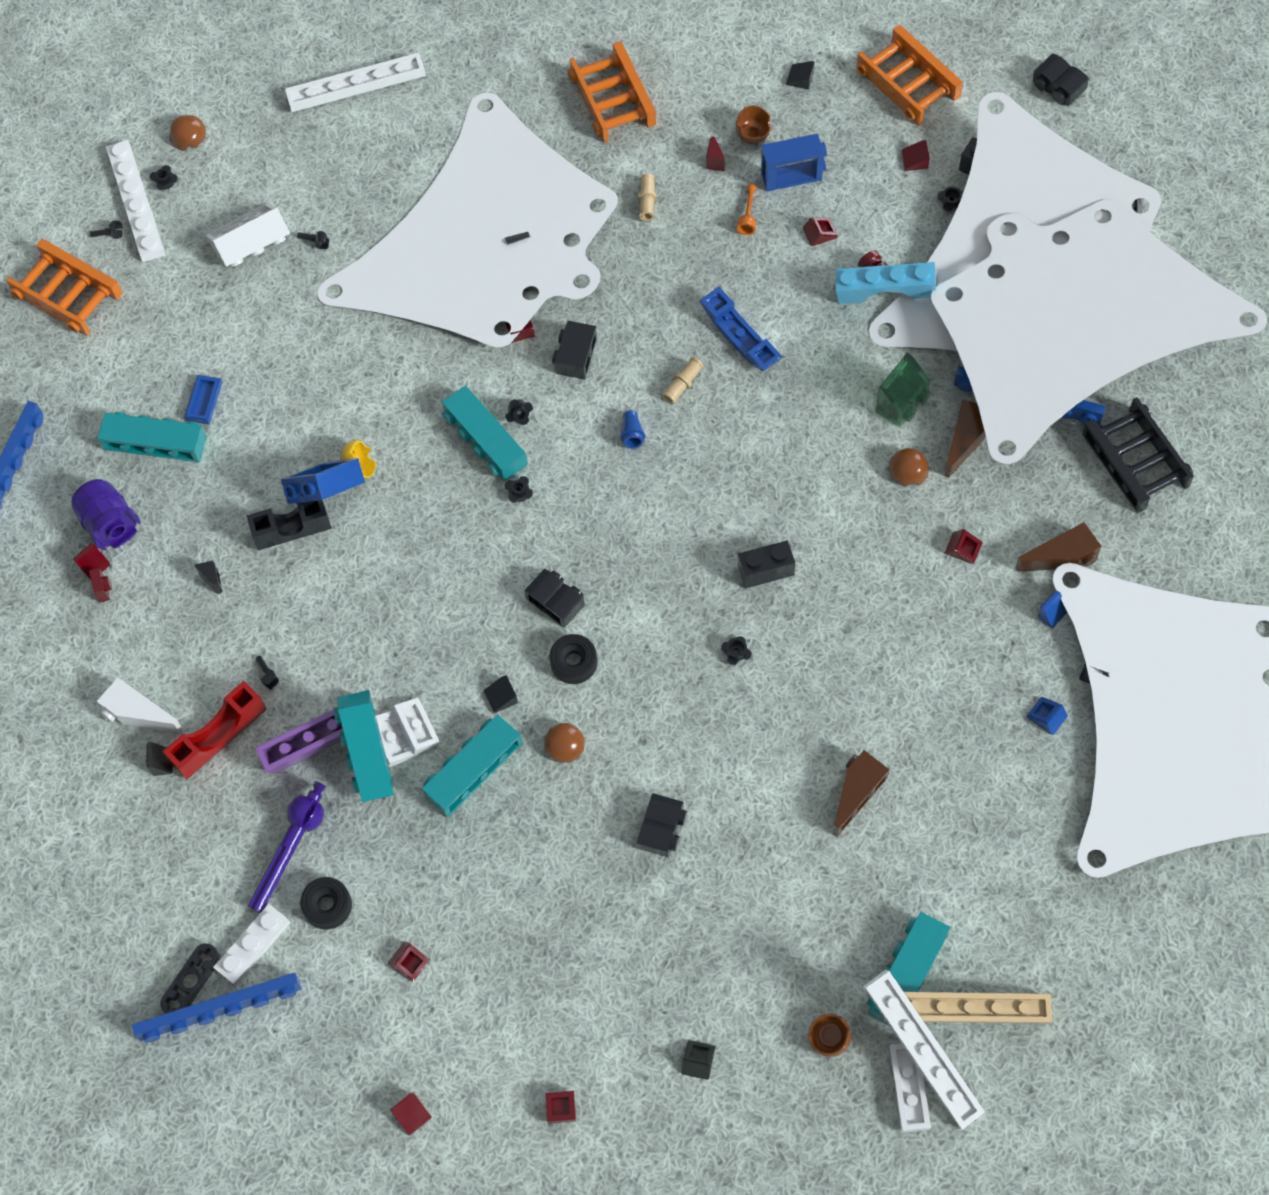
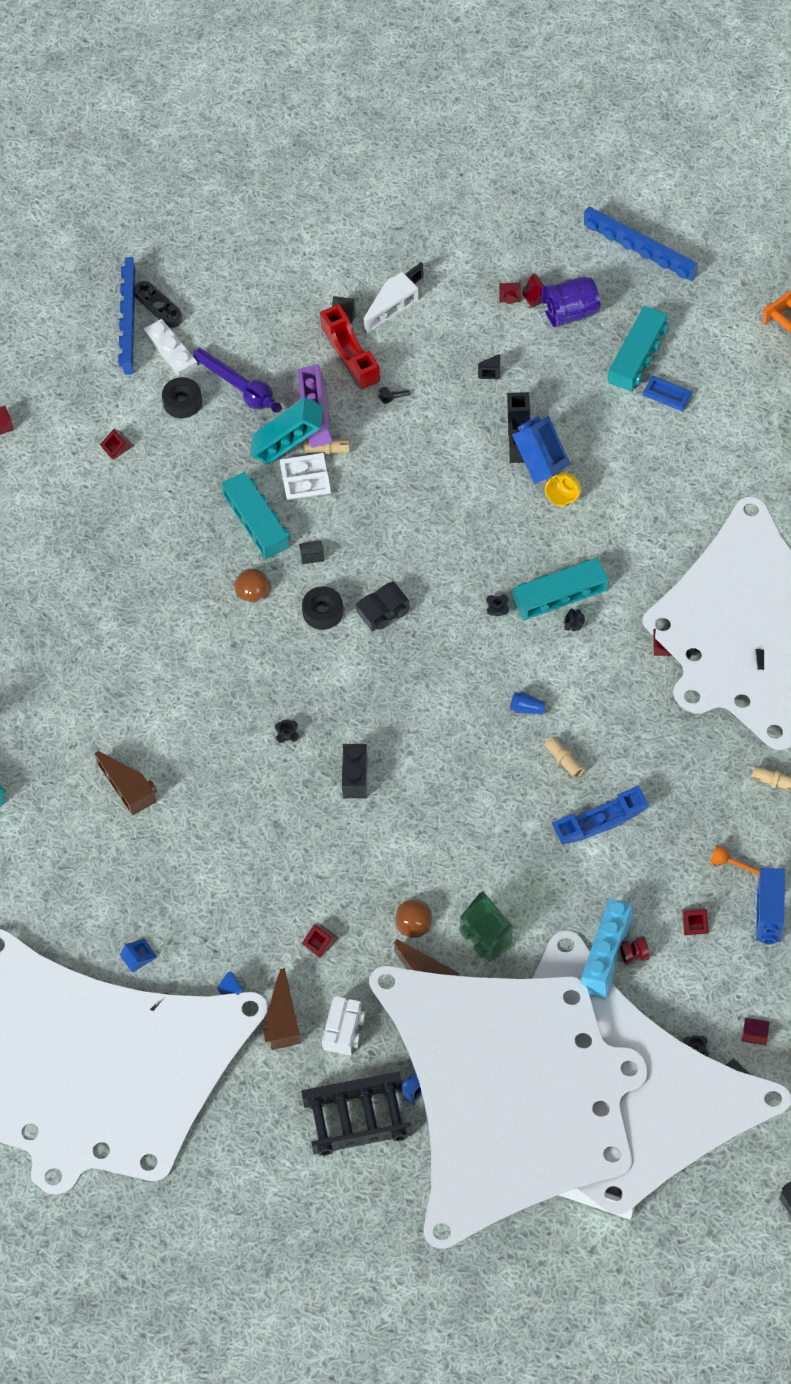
camera: 105 degrees right, 5 degrees down
black brick [552,320,597,380] -> none
black brick [637,793,688,858] -> none
none -> white brick [322,996,366,1055]
none -> black slope [405,262,424,284]

